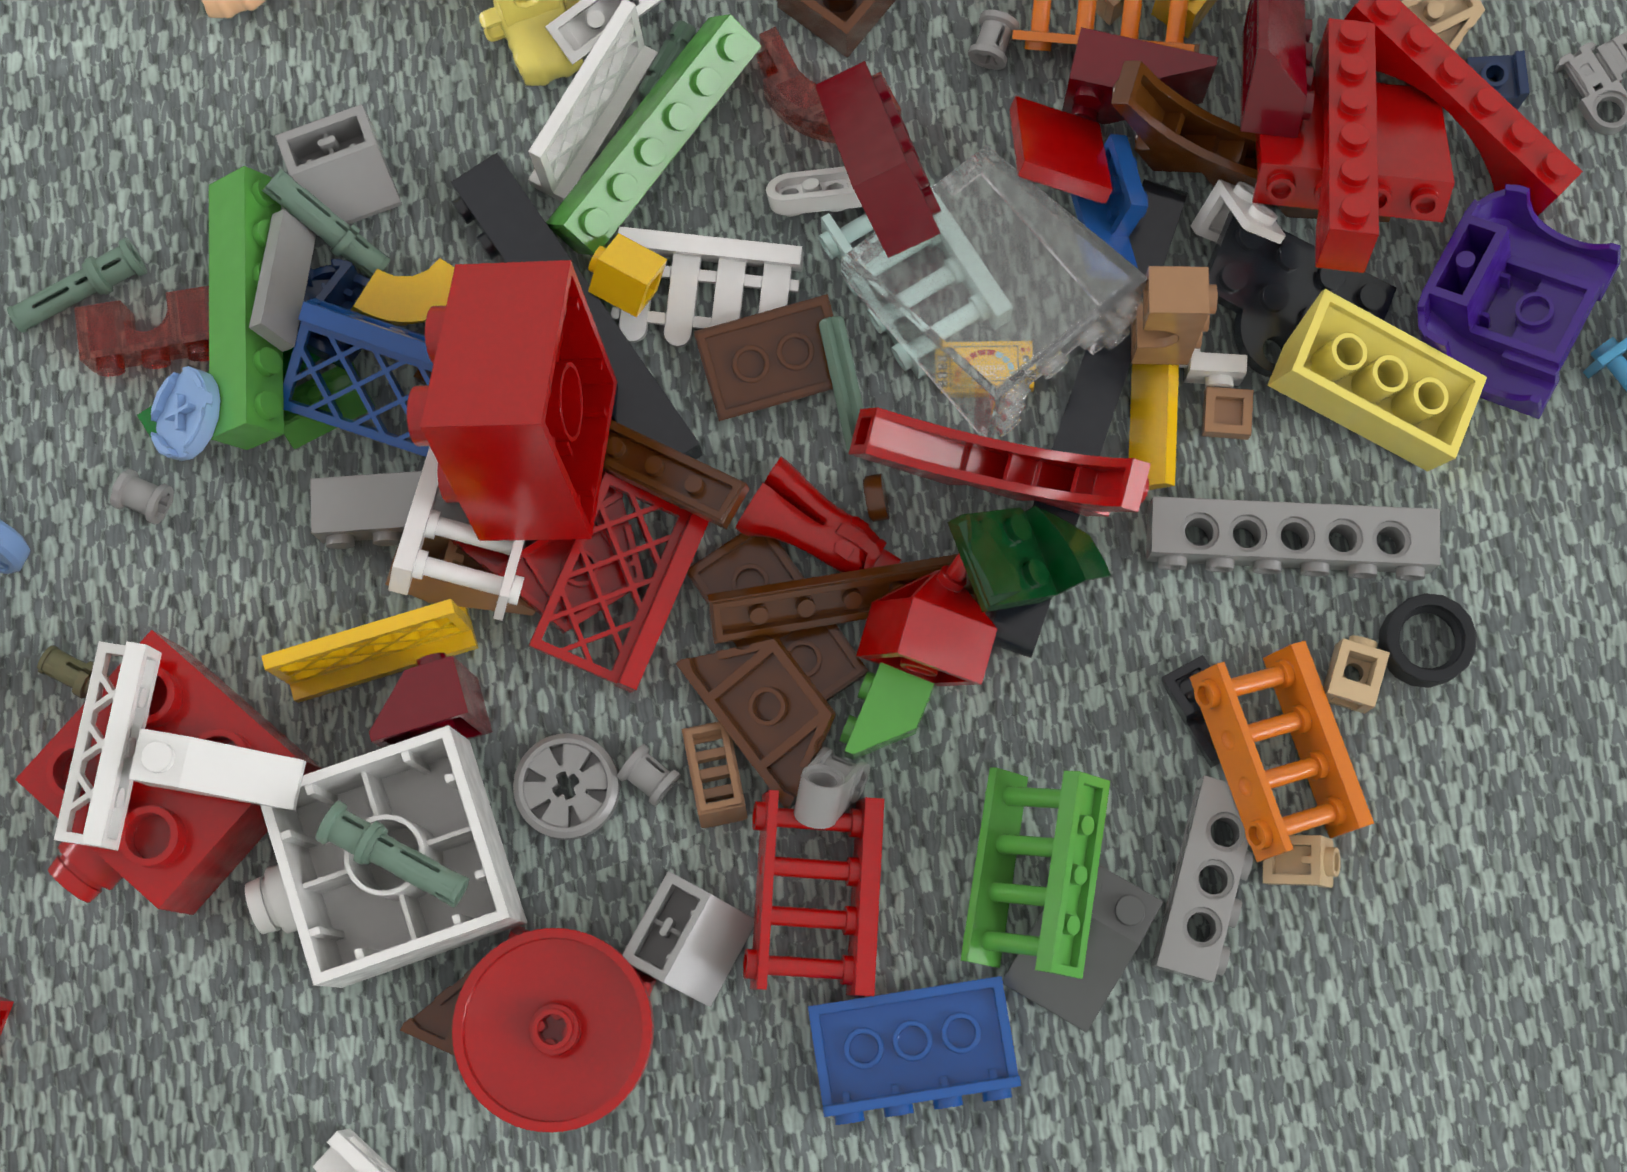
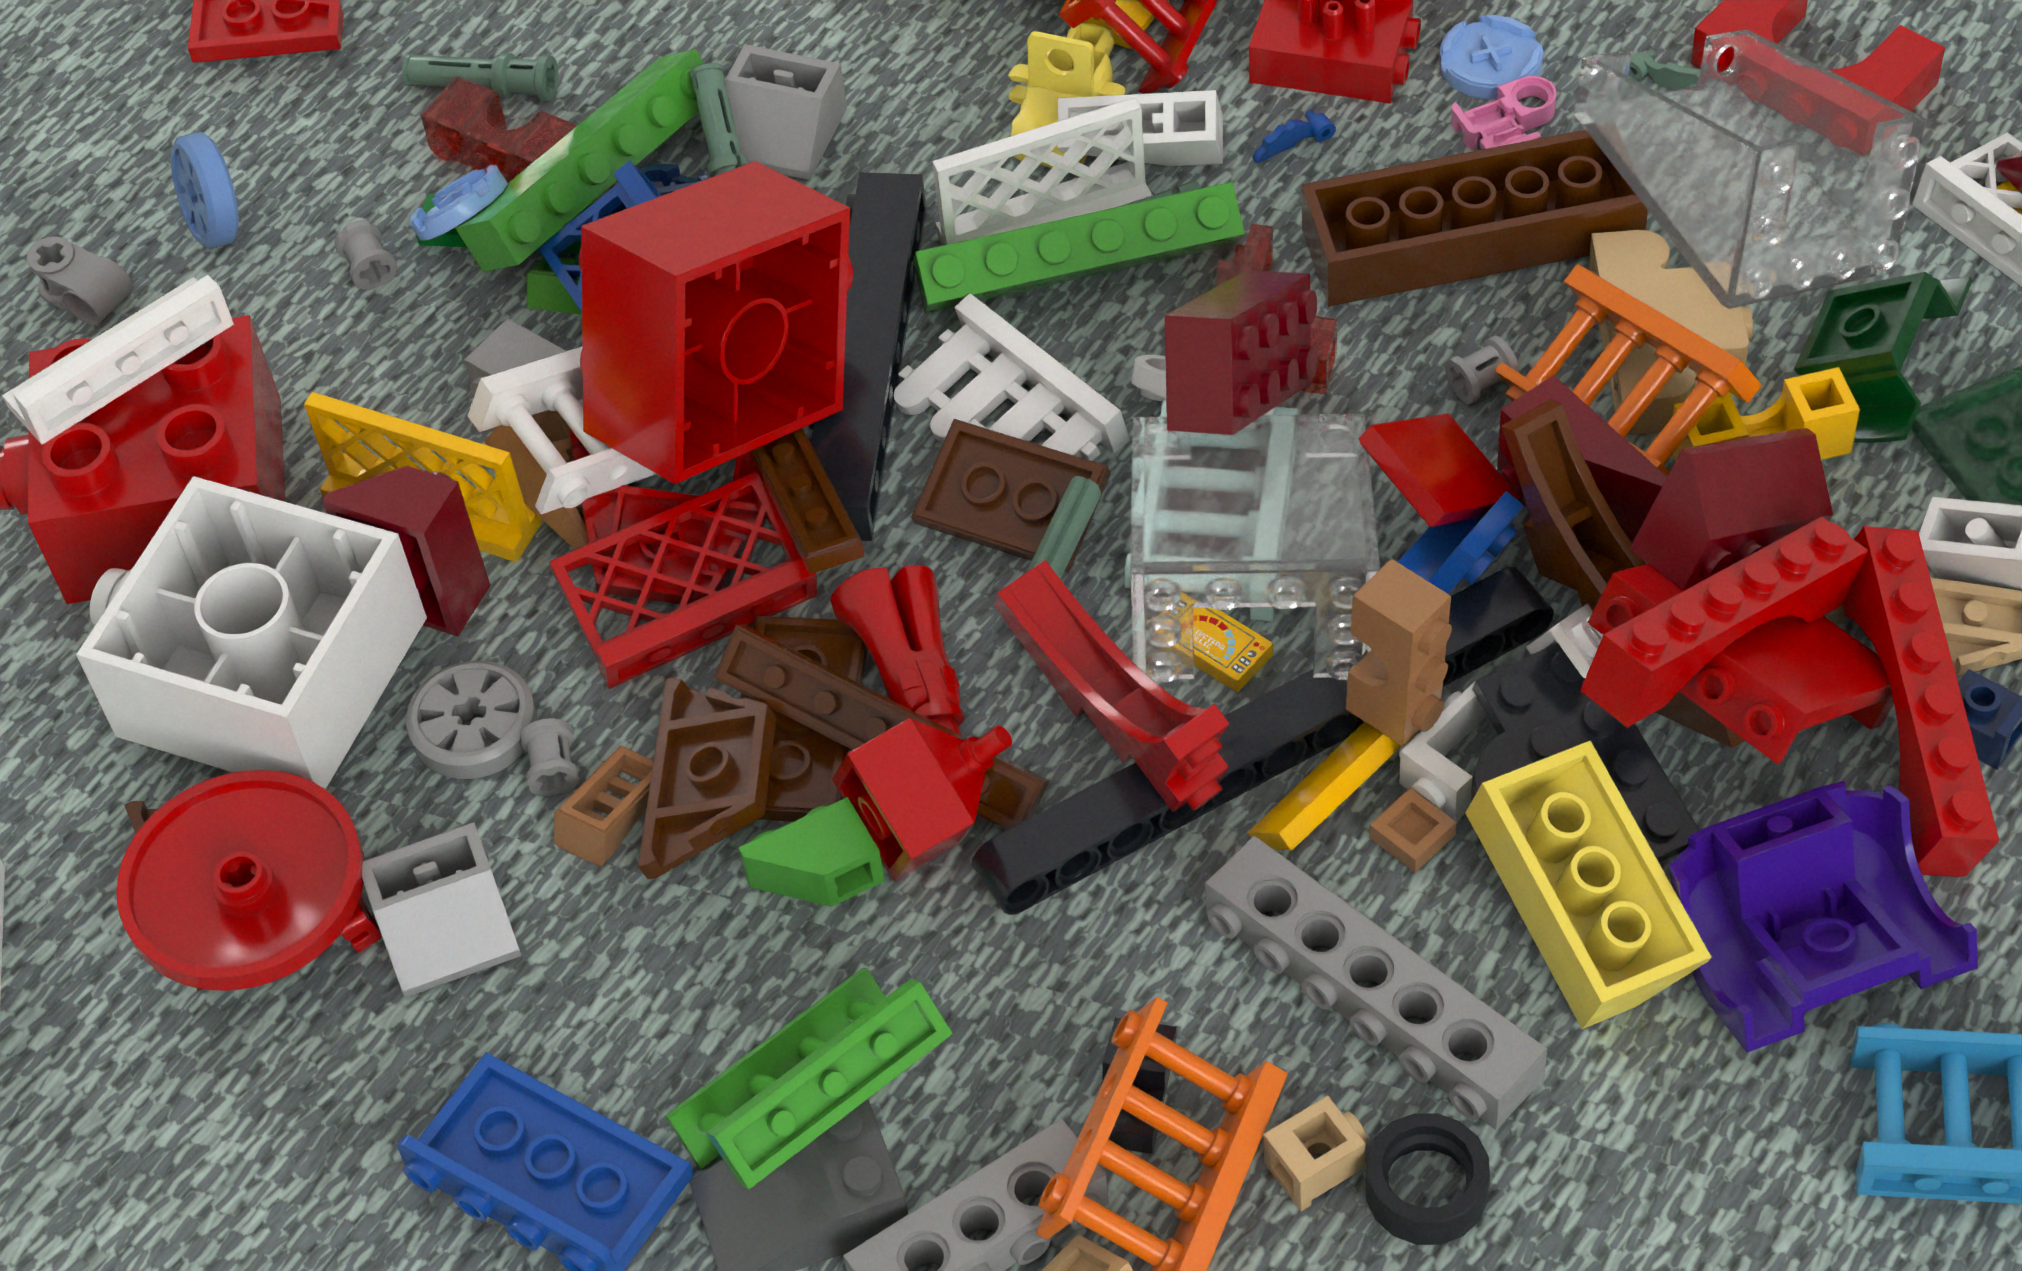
camera: 40 degrees right, 25 degrees down
white slope [128,728,306,811] -> none
light grey tile [249,209,316,352] -> none
sand green pin [316,800,470,908] -> none
yellow brick [588,233,667,318] -> none
red fence [743,790,885,996] -> none
light grey piece [794,746,870,829] -> none
reddish brown tile [863,473,890,522] -> none
dark green piece [947,506,1111,613] -> none

